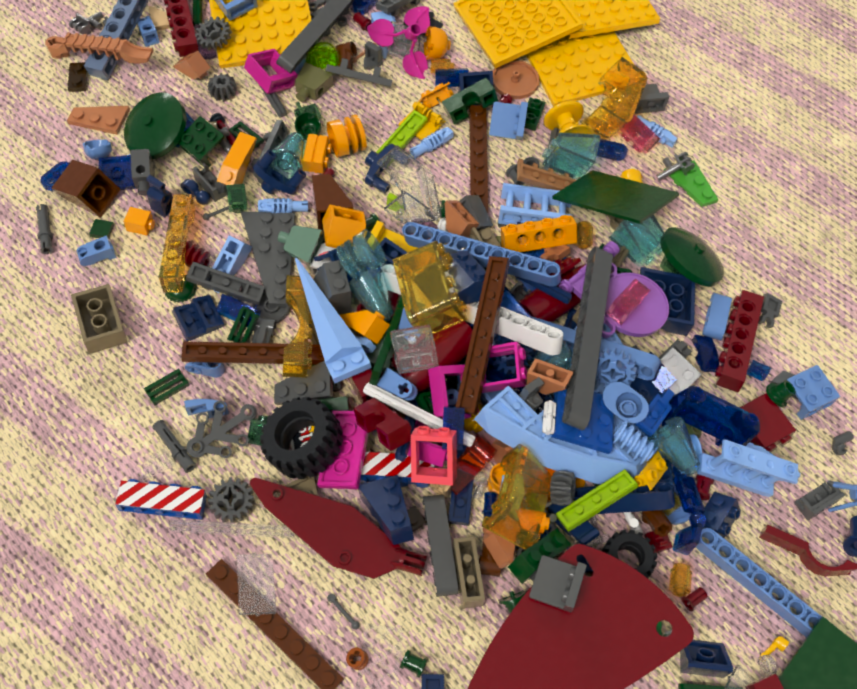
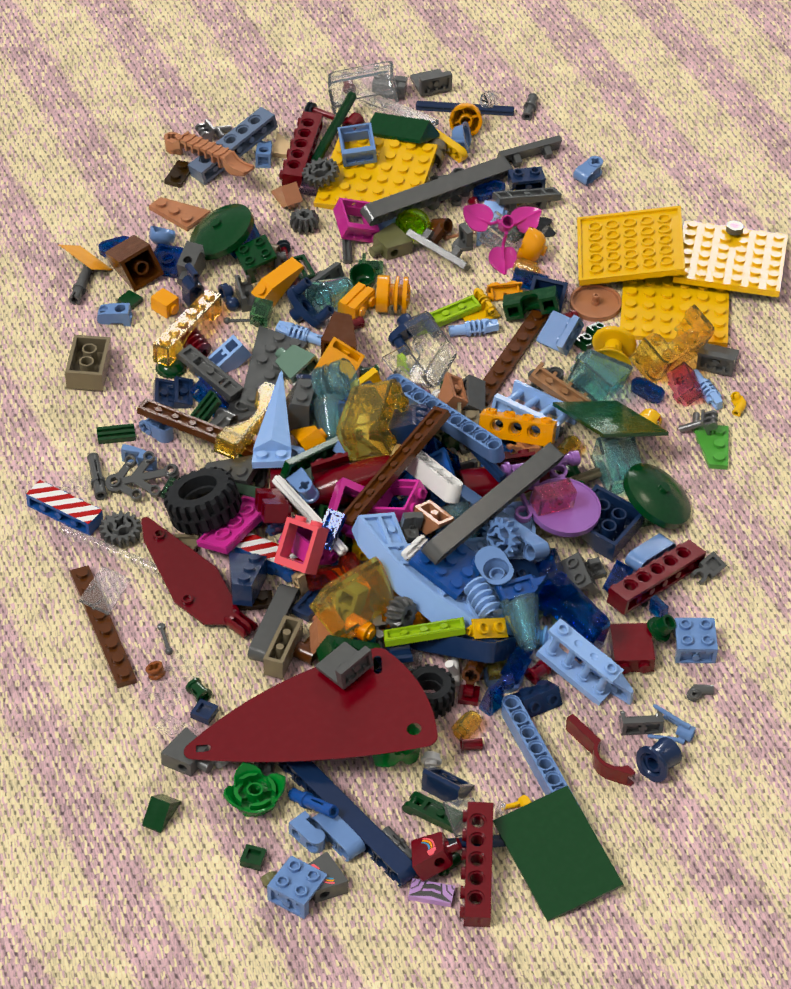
camera: 30 degrees right, 15 degrees down
clear slope [390,325,439,374] -> none
none -> light orange sticker [59,245,112,270]
none -> yellow arm [730,391,747,417]

